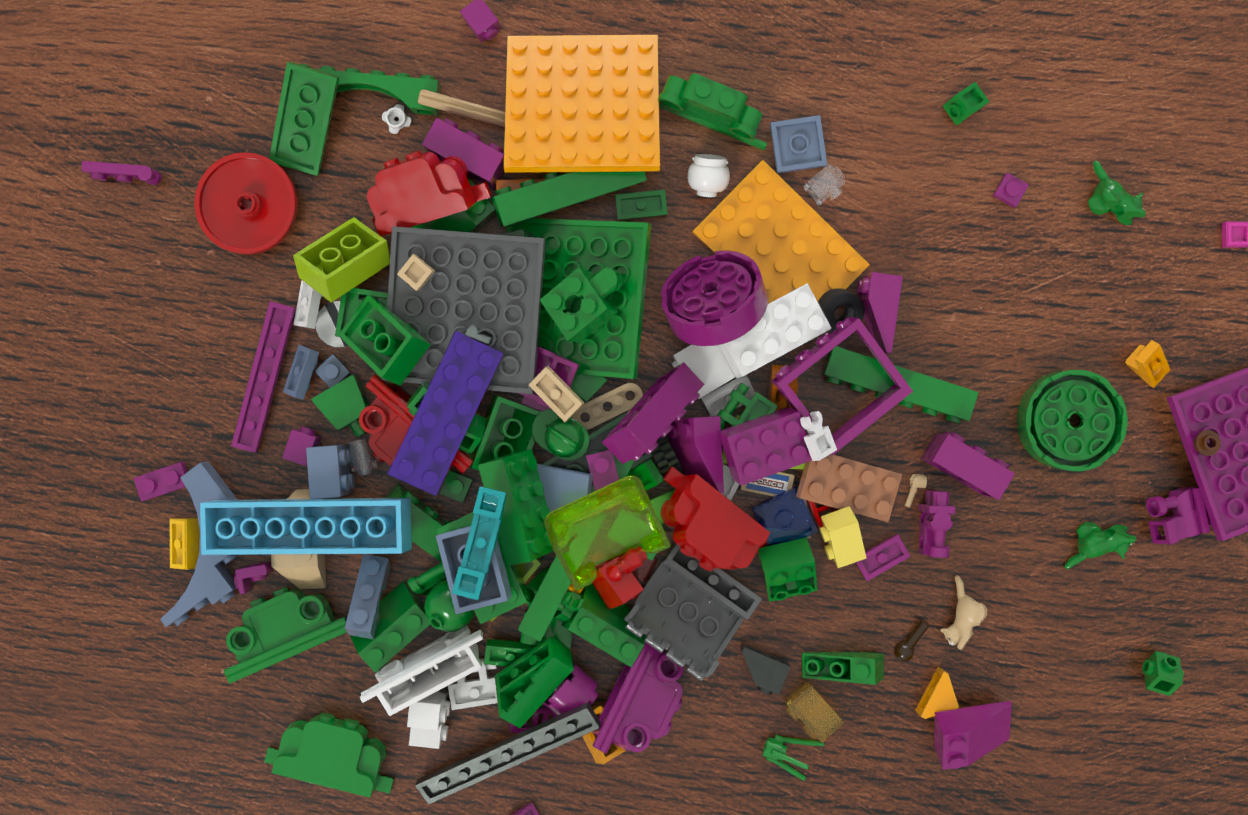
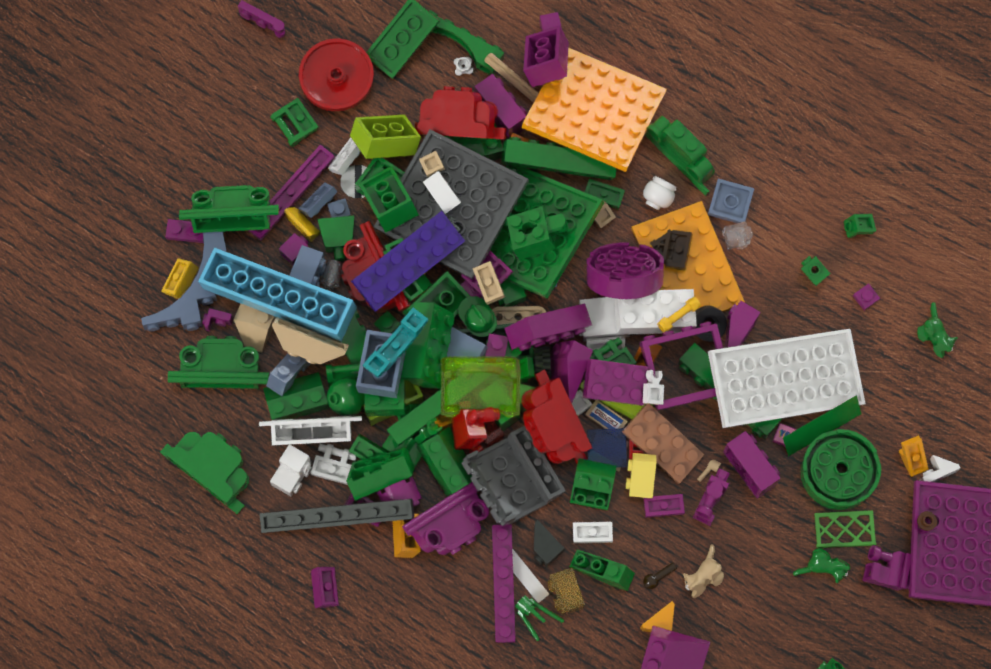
camera: 25 degrees right, 15 degrees down
none -> green brick [179,185,279,233]
none -> green plate [270,98,319,147]
none -> tan wedge [272,317,349,364]
none -> yellow slope [284,207,320,242]
none -> white slope [423,171,461,214]
none -> magenta plate [492,525,515,643]
none -> white sticker [512,549,549,603]
none -> magenta brick [523,26,569,87]
none -> white plate [573,522,613,543]
none -> tan plate [594,201,616,228]
none -> dark brown slope [650,229,693,270]
none -> yellow bar [657,297,701,332]
none -> white plate [708,329,866,428]
none -> tile [772,423,797,447]
none -> green sticker [783,395,862,457]
none -> green brick [800,256,831,286]
none -> bright green window [814,511,877,548]
none -> white slope [919,455,960,482]

